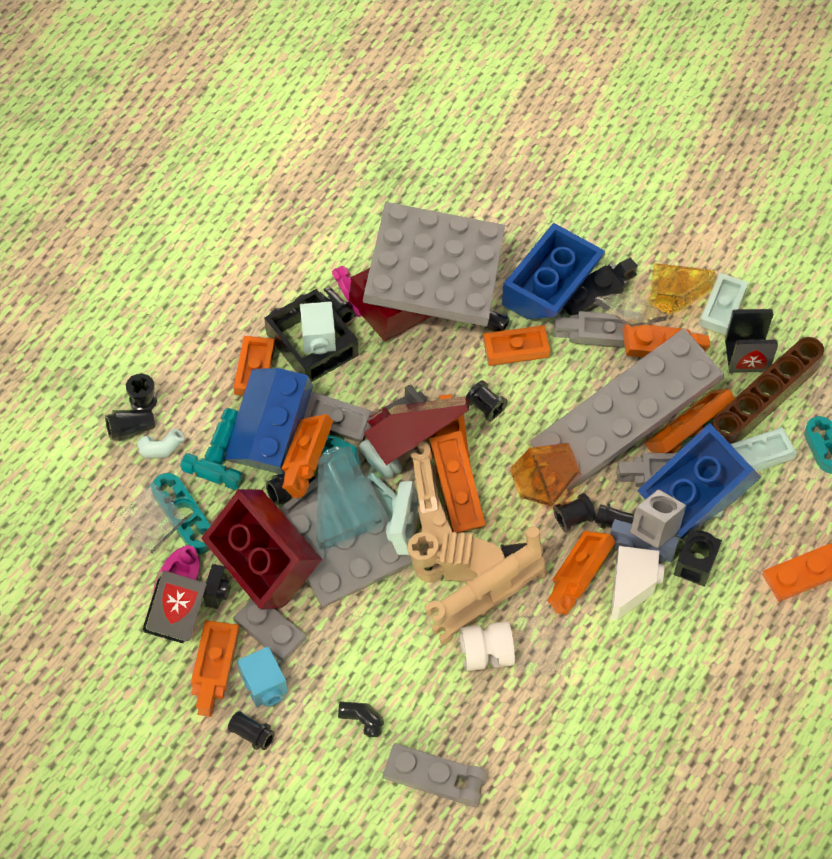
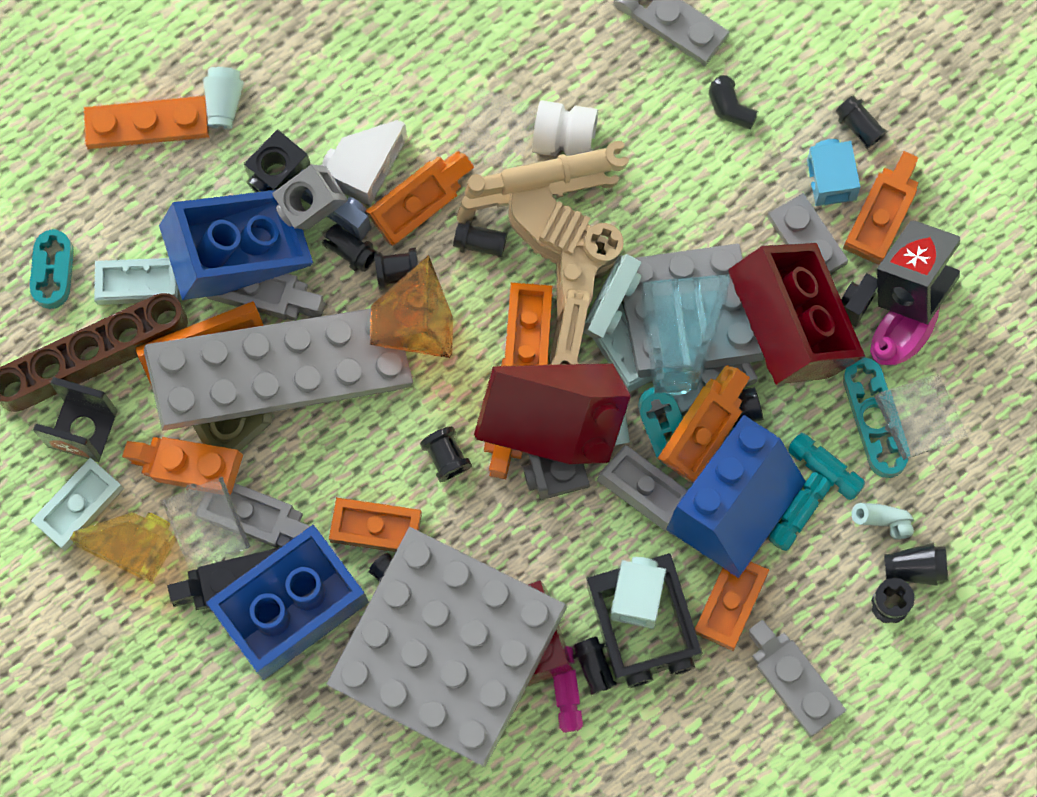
camera: 155 degrees left, 15 degrees up
none -> light aqua cone [203,67,244,129]
none -> light grey hinge [749,619,846,738]

